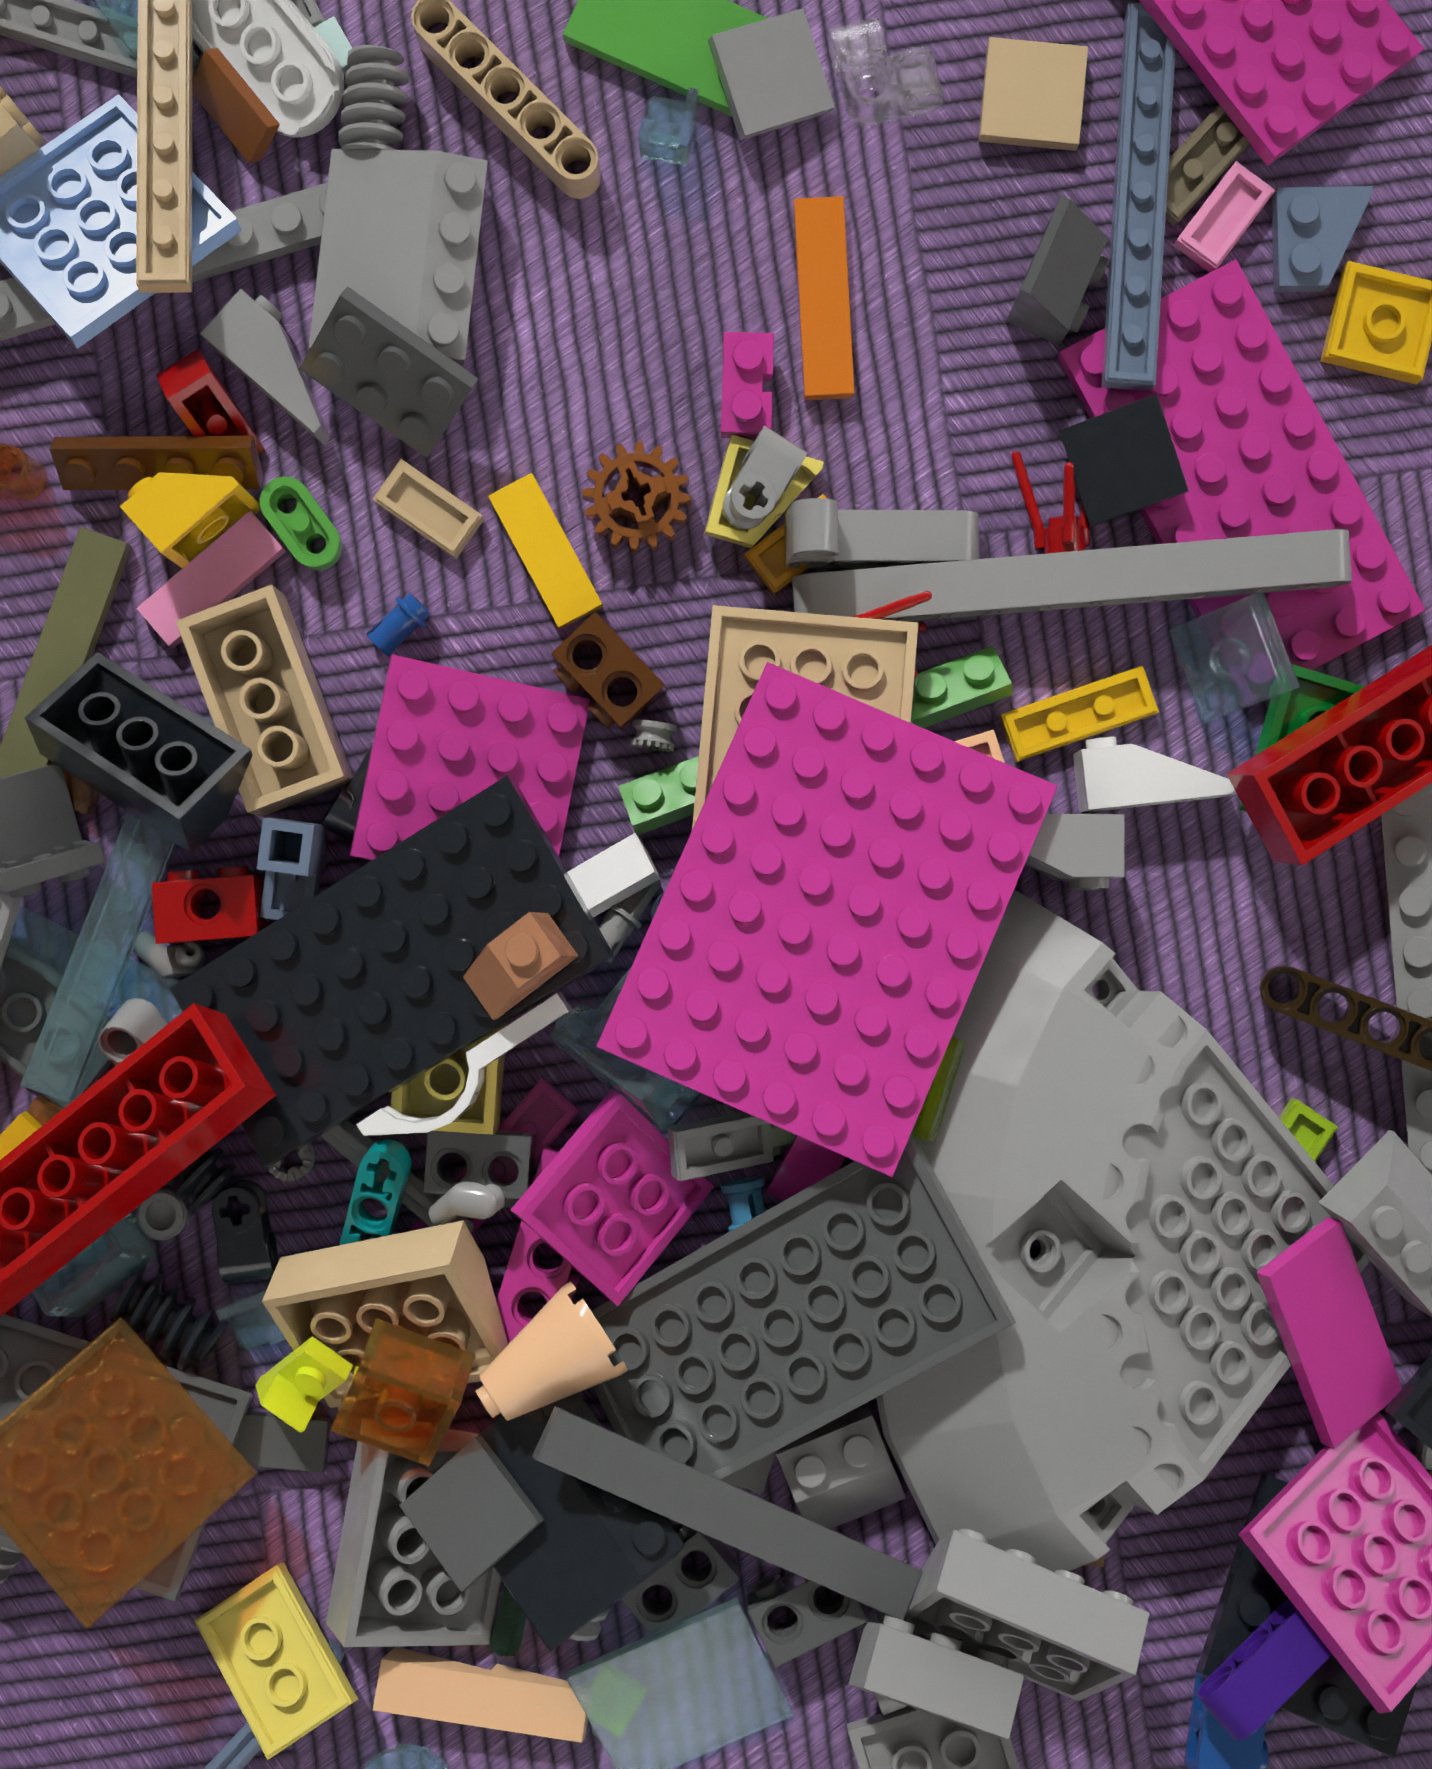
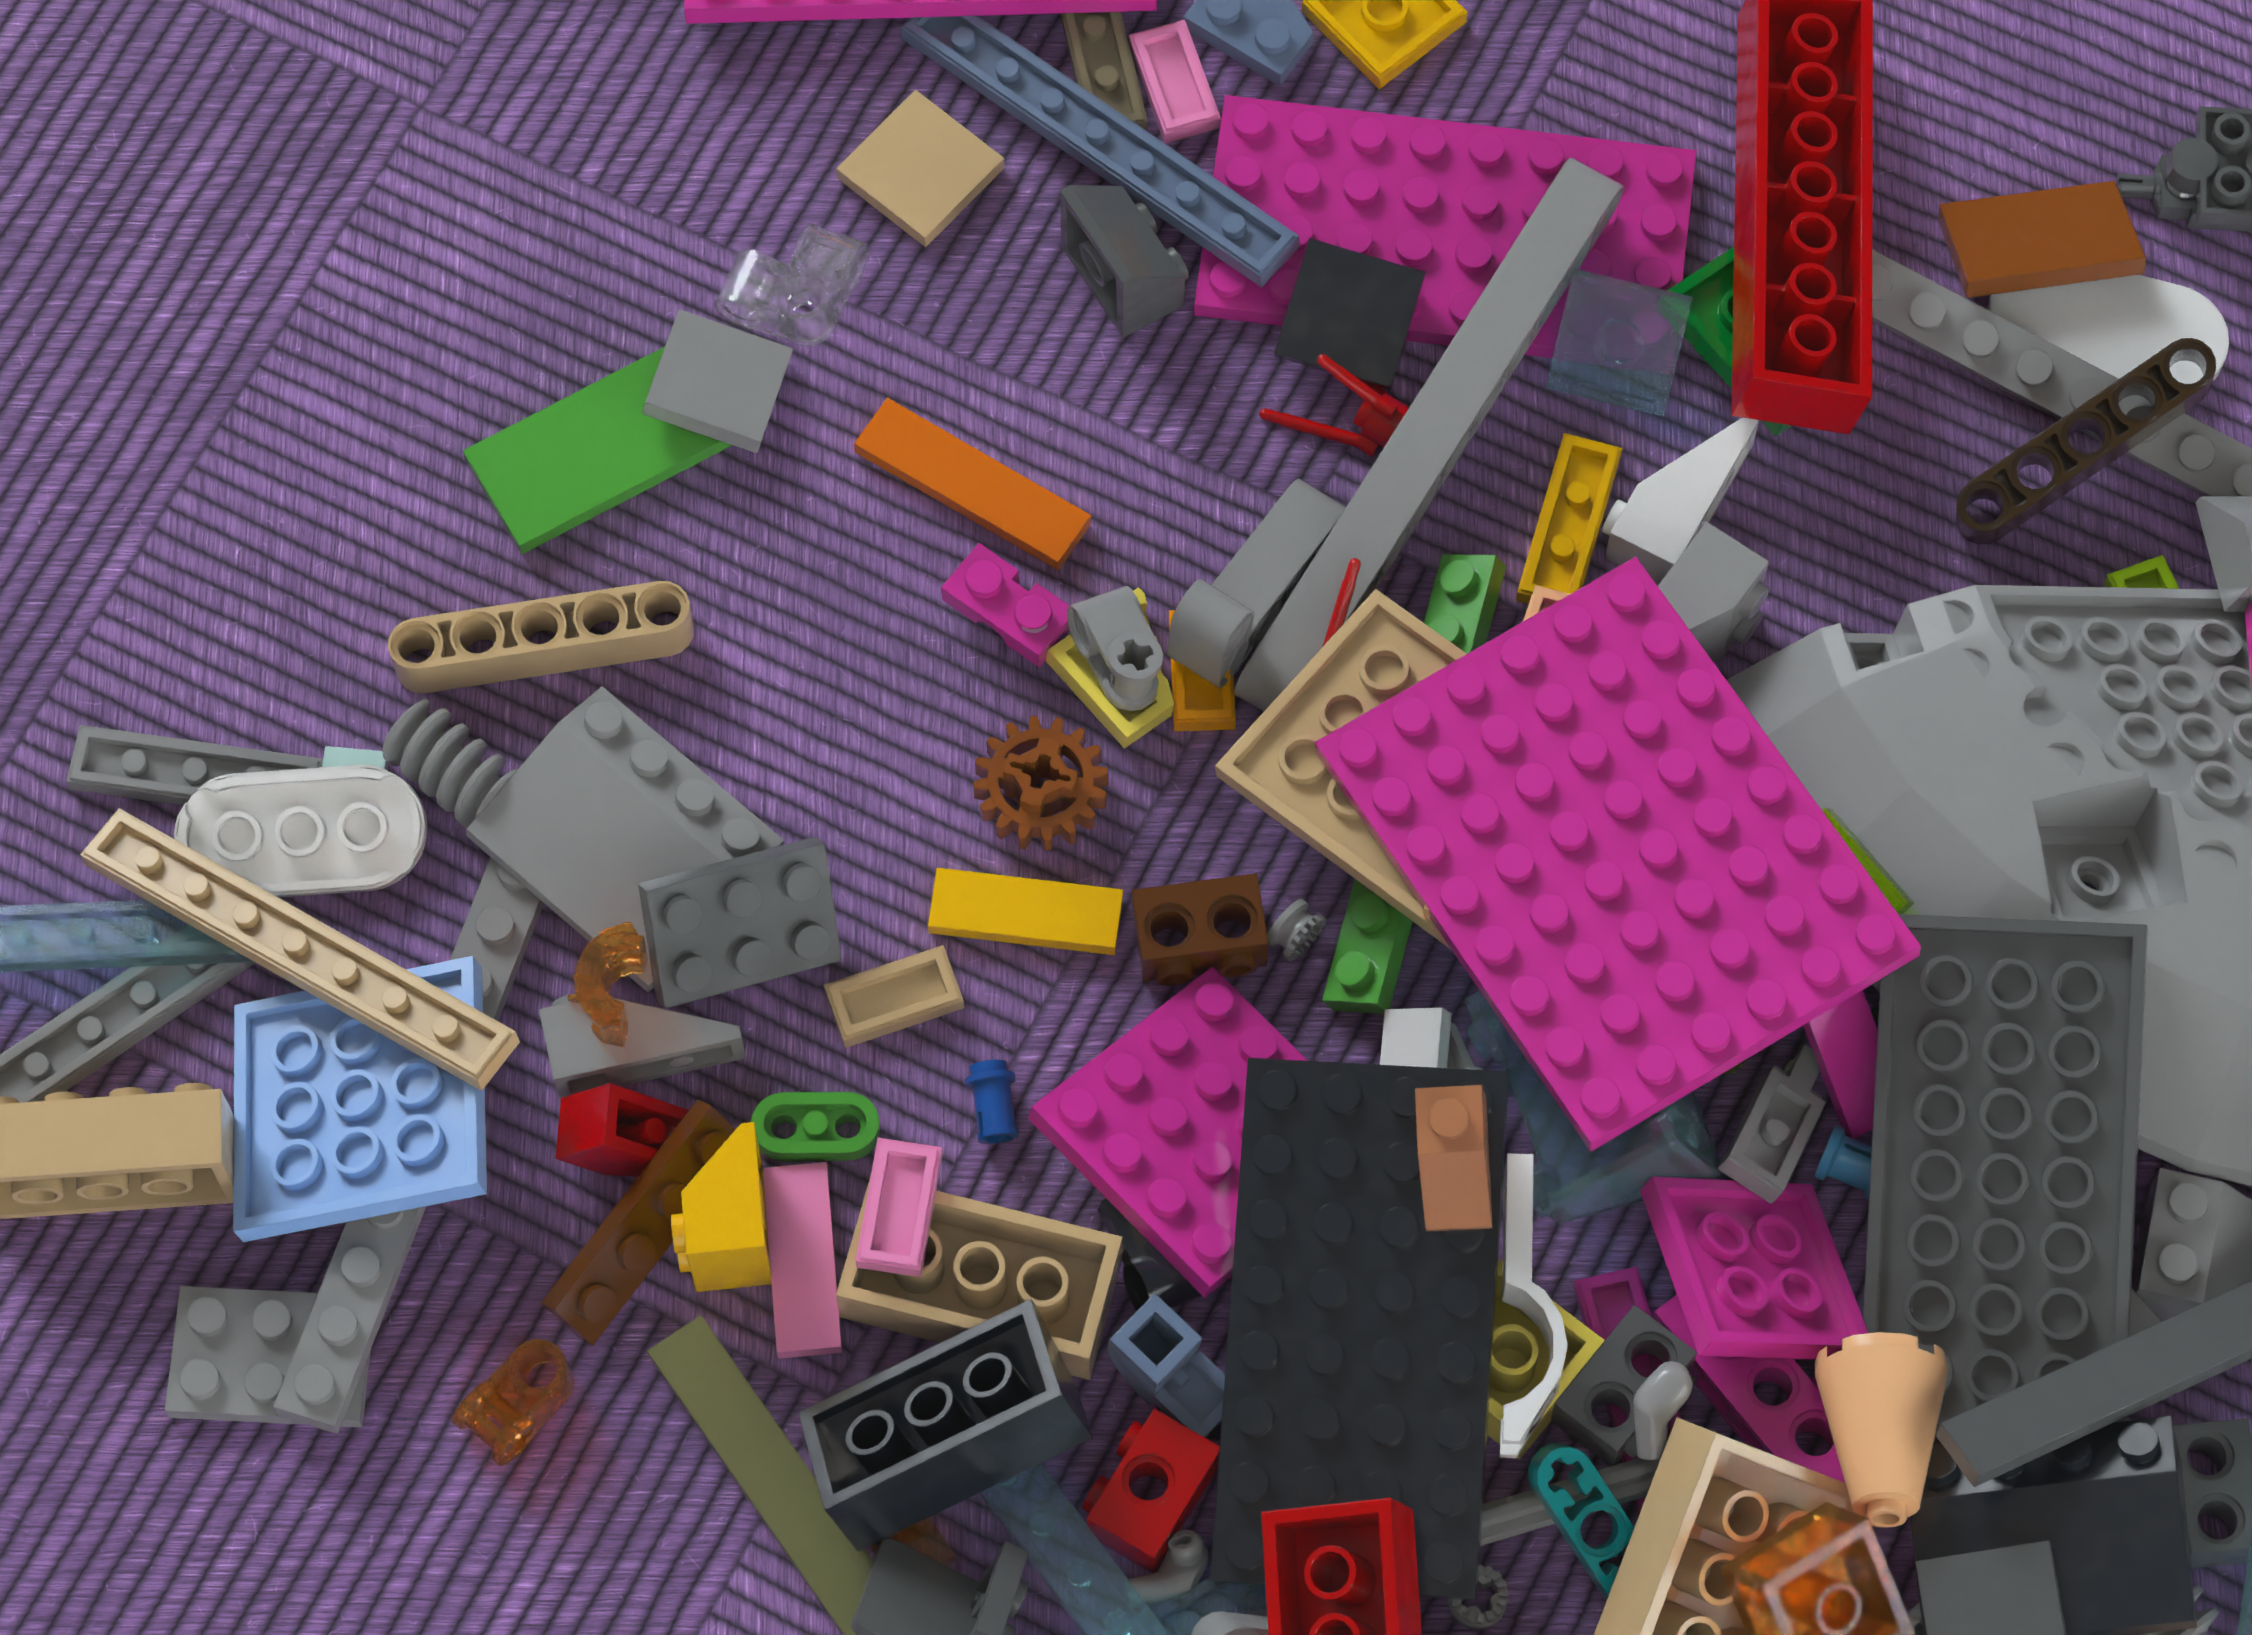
camera: 55 degrees left, 20 degrees down
dark orange tile [192,48,280,163] -> none
clear light blue panel [638,88,699,166] -> none
none -> clear orange piece [567,921,648,1047]
none -> bright pink tile [856,1138,943,1277]

